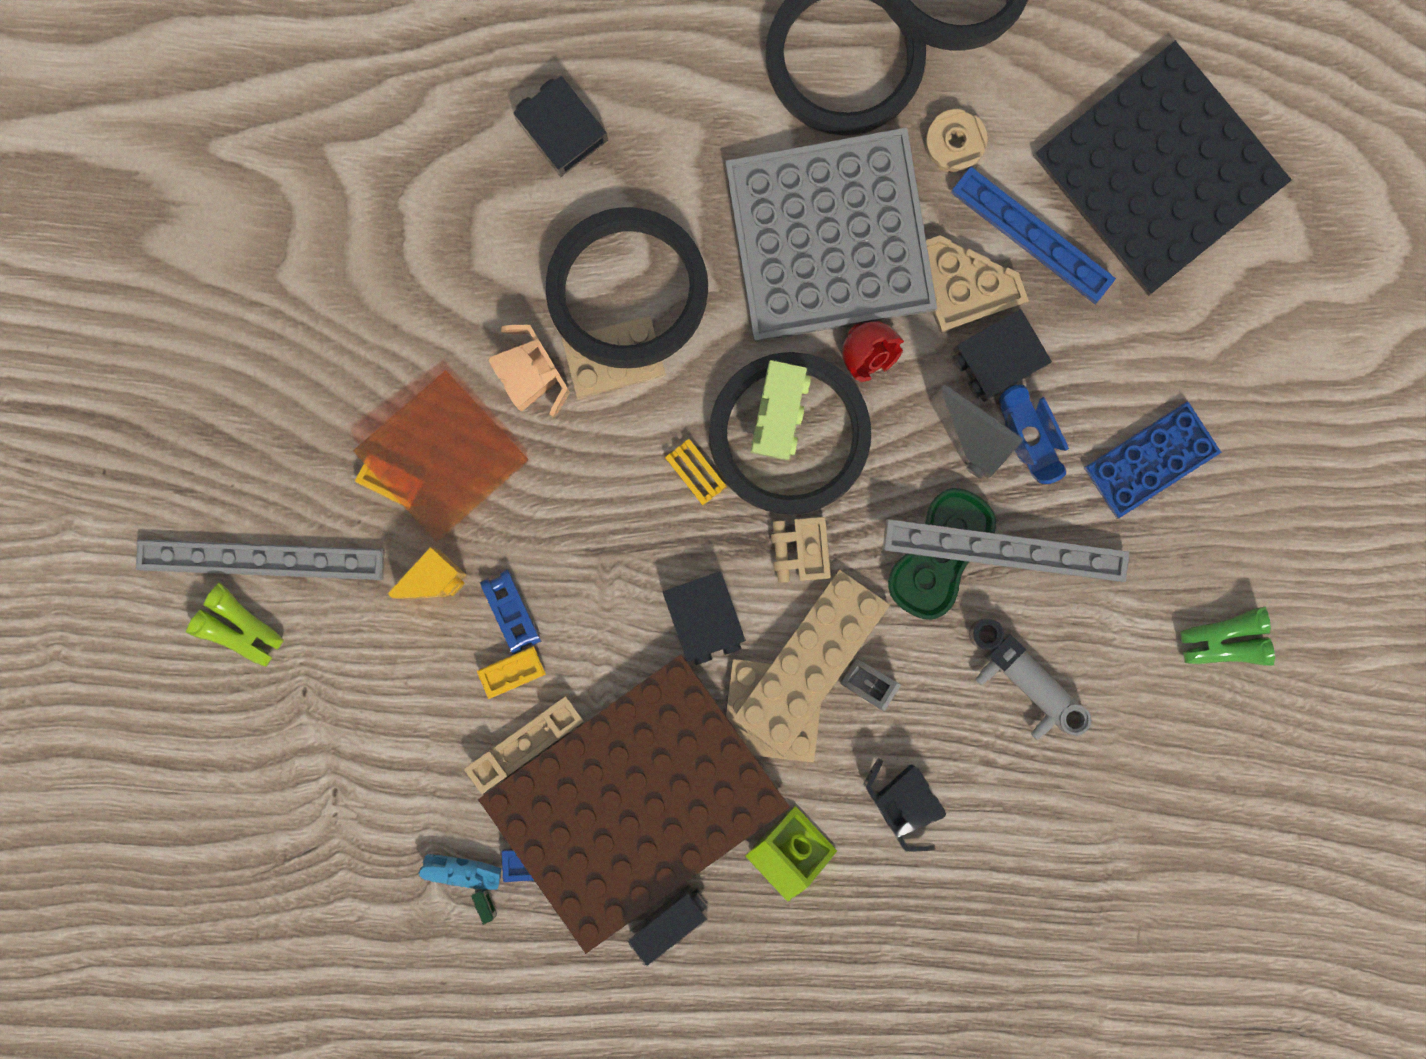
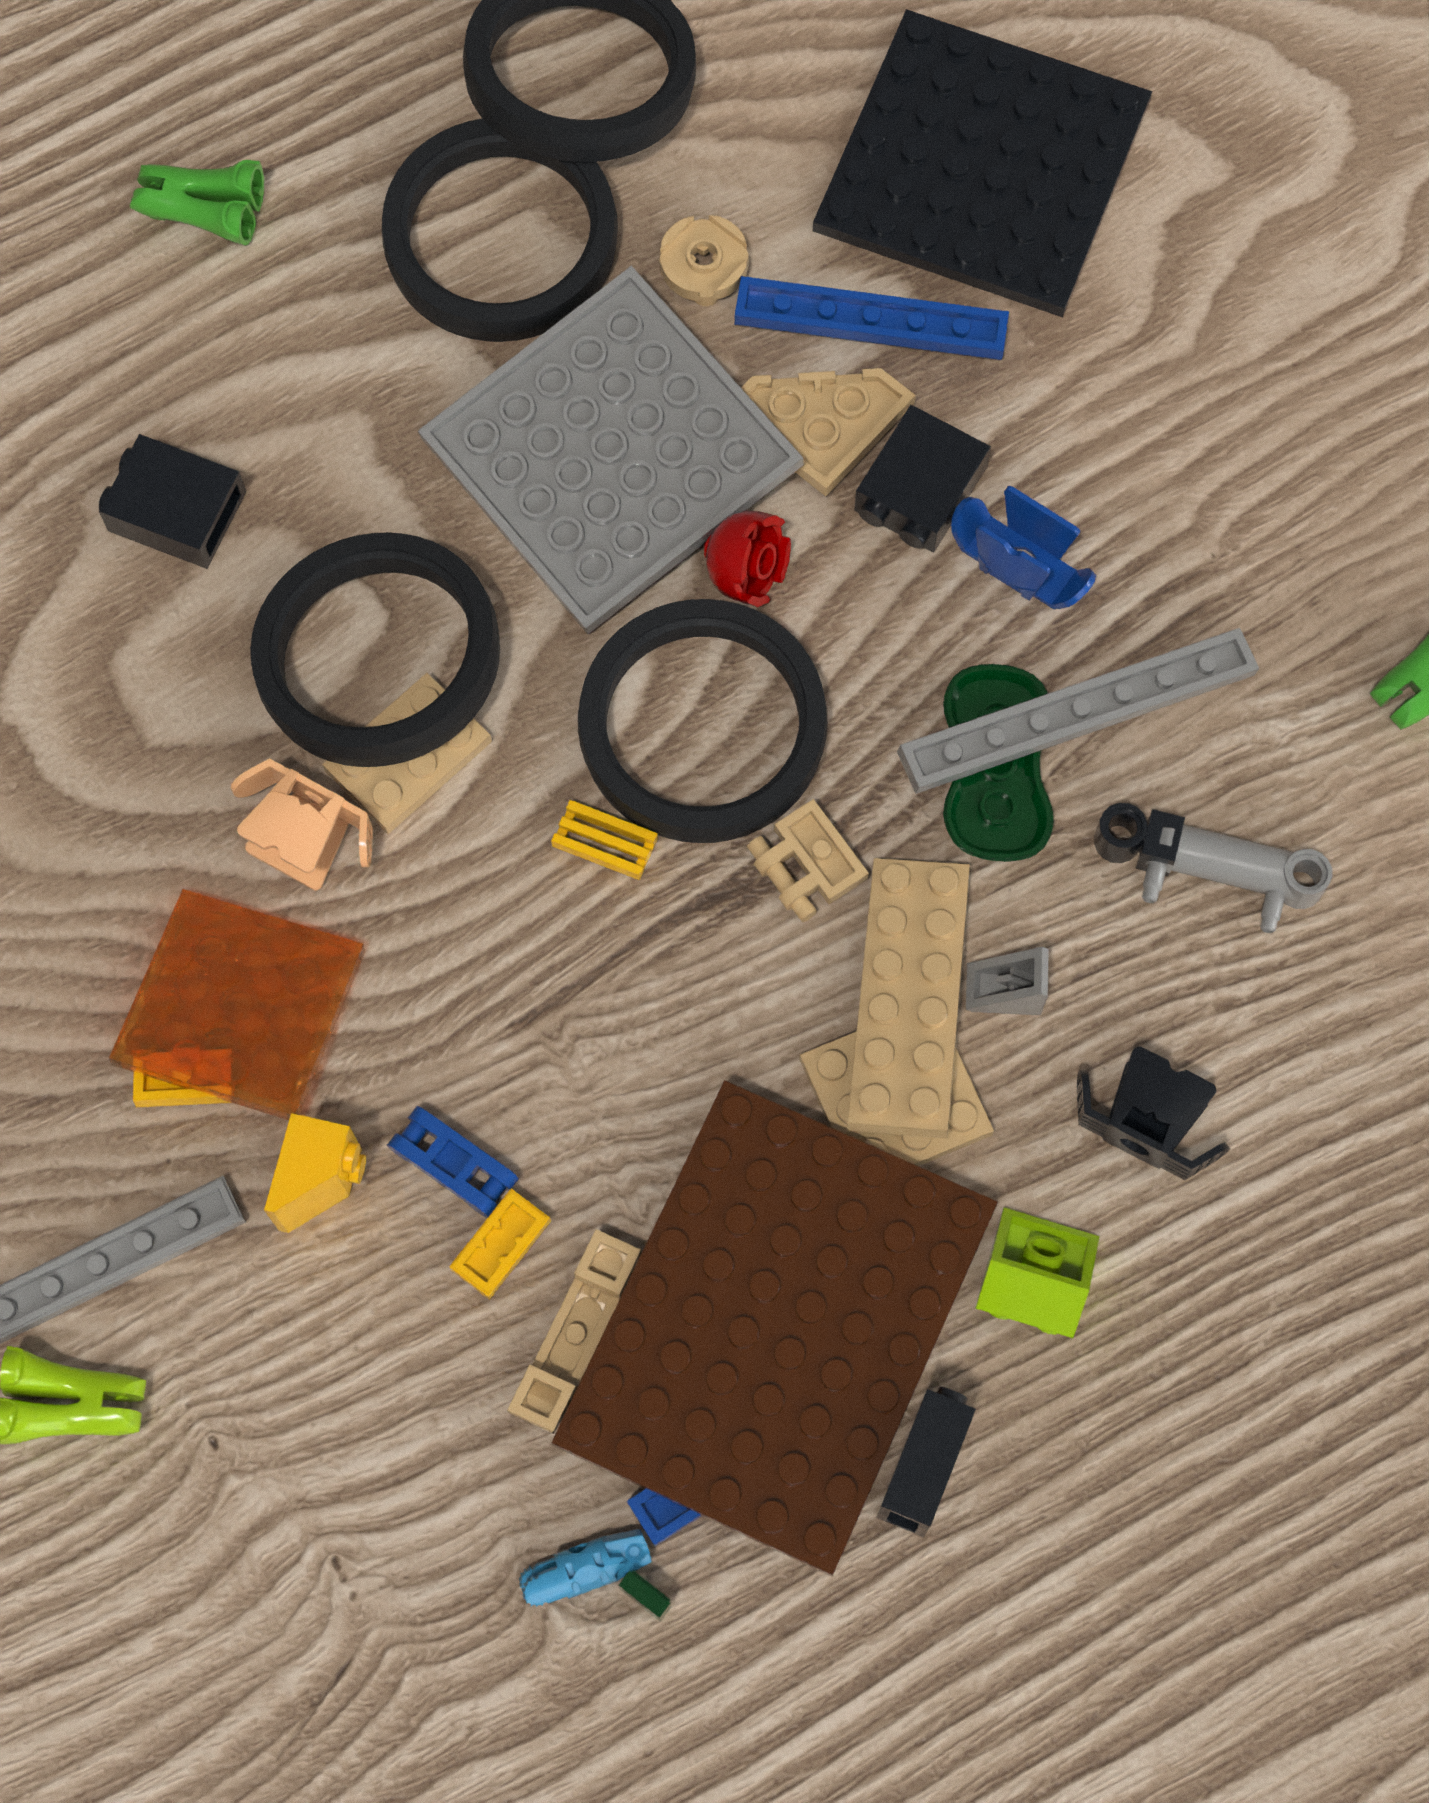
camera: 30 degrees left, 15 degrees down
black brick [662,571,746,666] -> none
yellowish green wedge [750,360,811,460] -> none
dark grey slope [930,384,1023,479] -> none
blue tile [1084,401,1222,519] -> none

